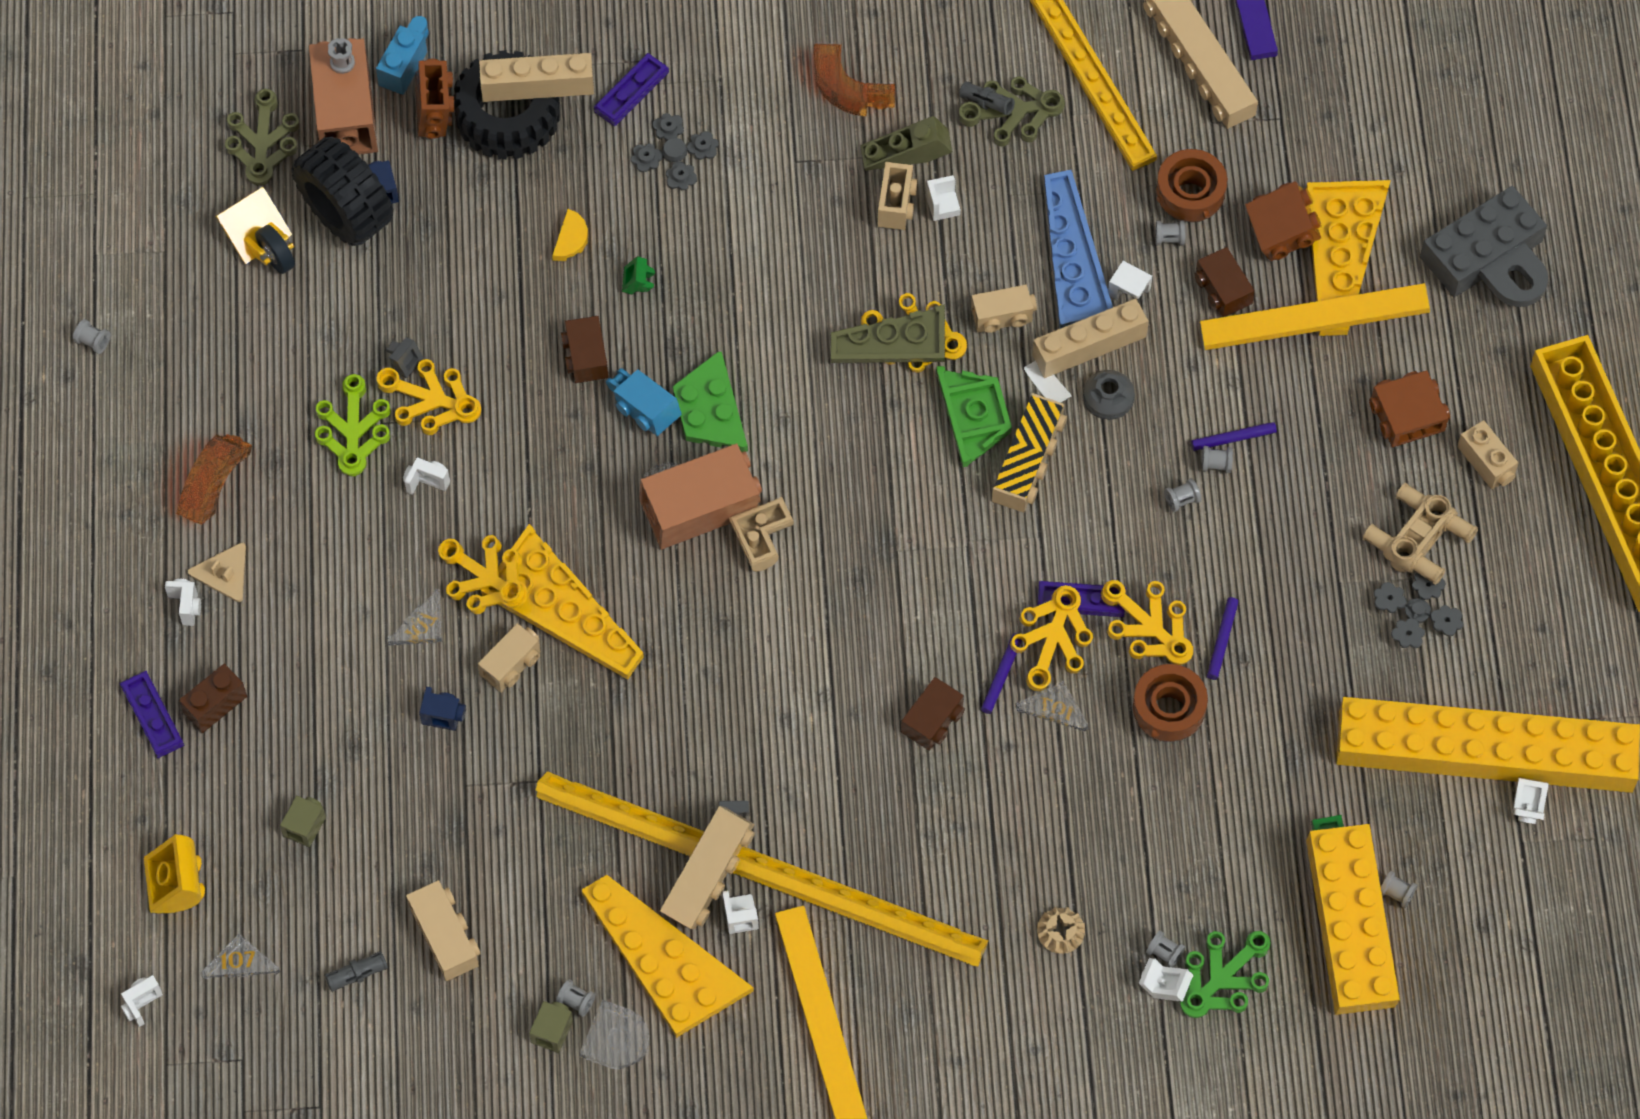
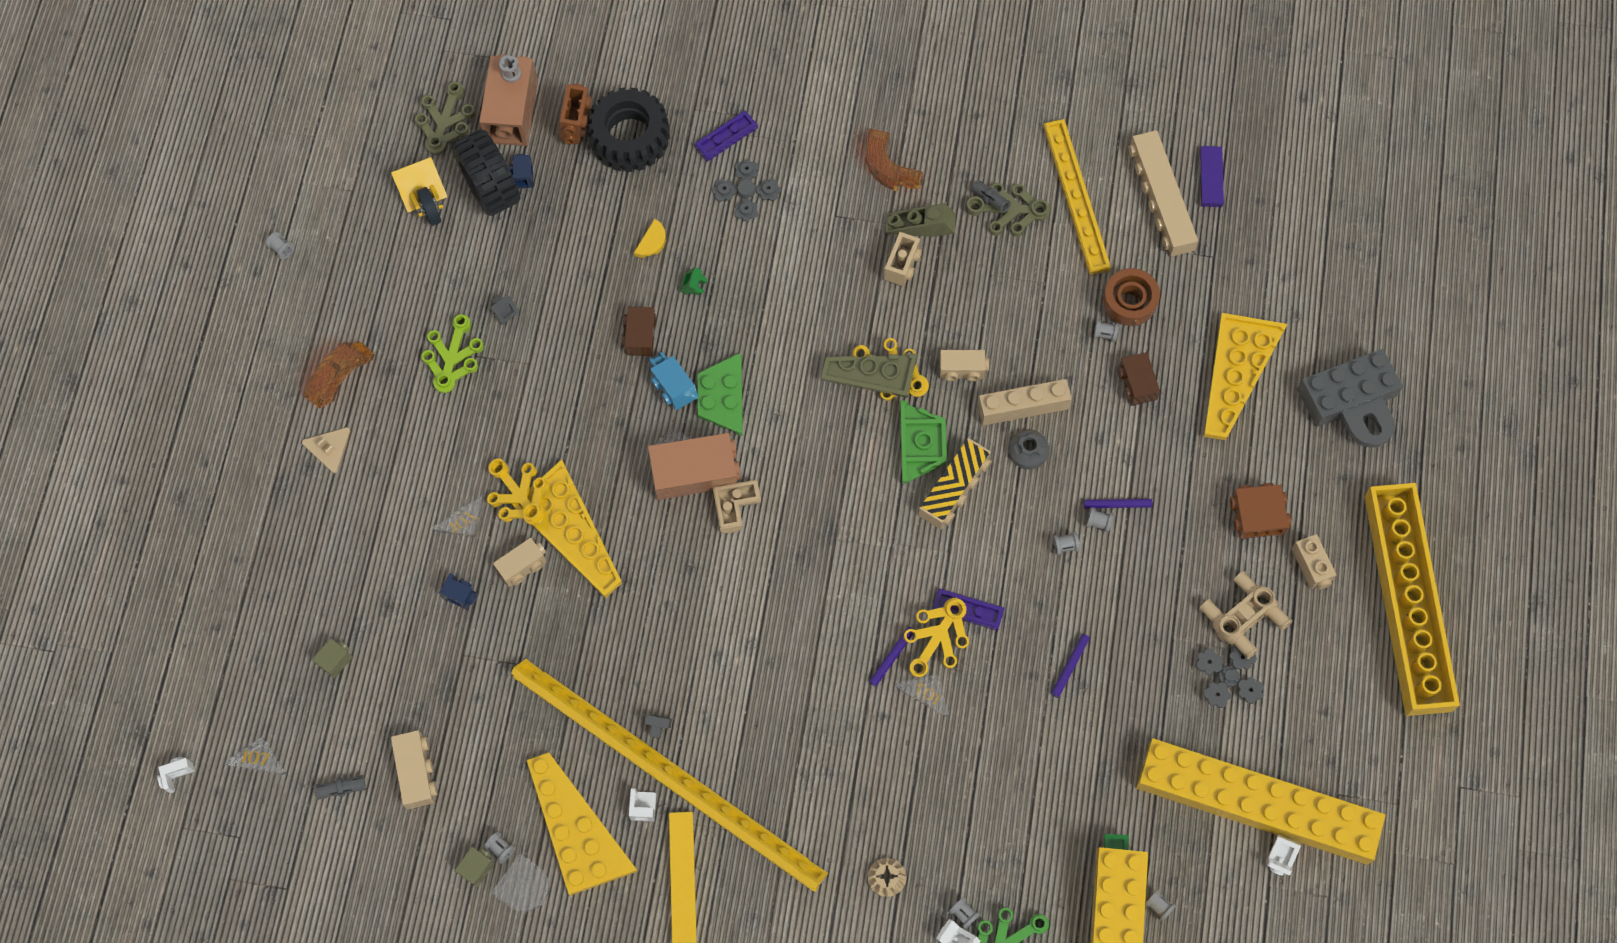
camera: 15 degrees right, 5 degrees up
dark purple tile [120,671,185,758] -> none
yellow brick [144,834,205,913] -> none
white bracket [165,579,201,626] -> none
reddish brown brick [179,663,247,733] -> none
dark azure brick [376,16,429,95] -> none
yellow plant [377,359,481,435] -> none
white bracket [403,458,450,495] -> none
tan brick [479,53,594,102] -> none
tan brick [660,806,755,929] -> none
reddish brown brick [901,677,965,751] -> none
white panel [926,175,961,221] -> none
white sticker [1024,360,1071,403] -> none
medium blue wing [1044,170,1113,329] -> none
yellow plant [1101,580,1193,665] -> none
white panel [1108,261,1152,300] -> none
dark orange piece [1133,664,1208,742] -> none
yellow tile [1200,283,1430,350] -> none
dark orange brick [1245,181,1322,261] -> none

